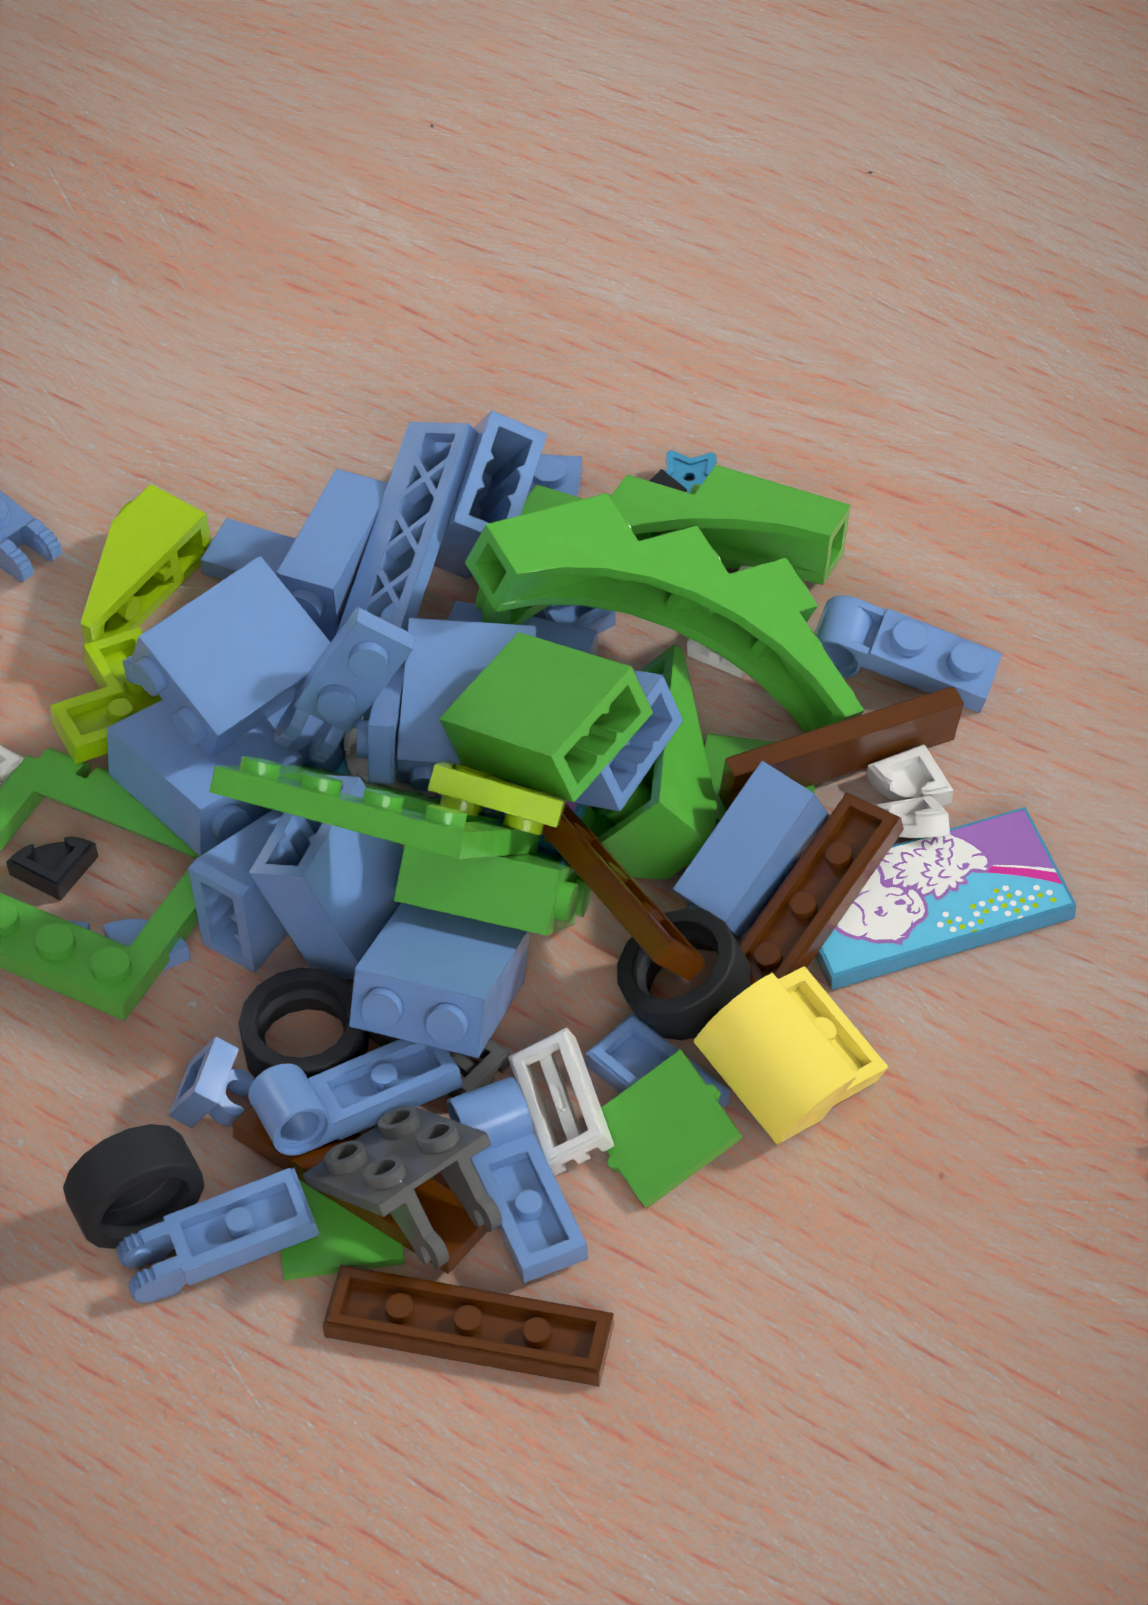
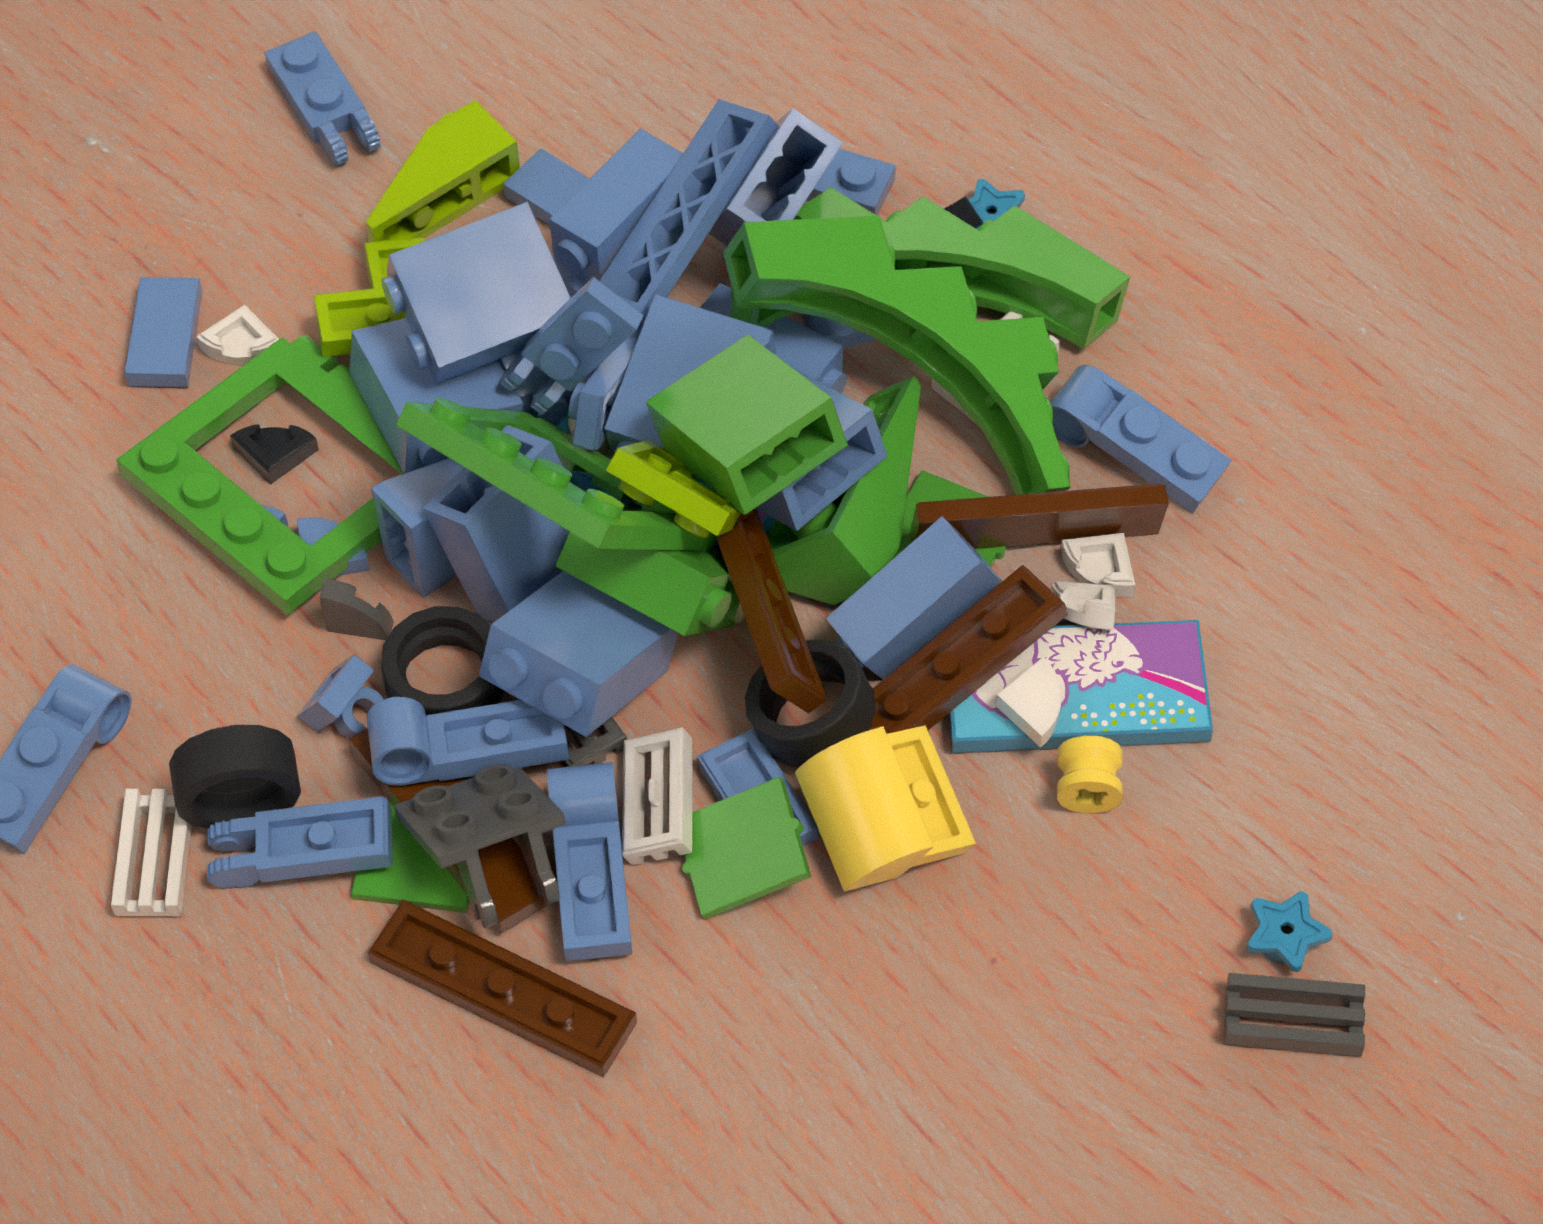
camera: 15 degrees right, 5 degrees up
none -> white tile [111,789,192,917]
none -> dark grey tile [319,579,394,640]
none -> white tile [995,657,1062,748]
none -> light yellow wheel [1057,735,1123,814]

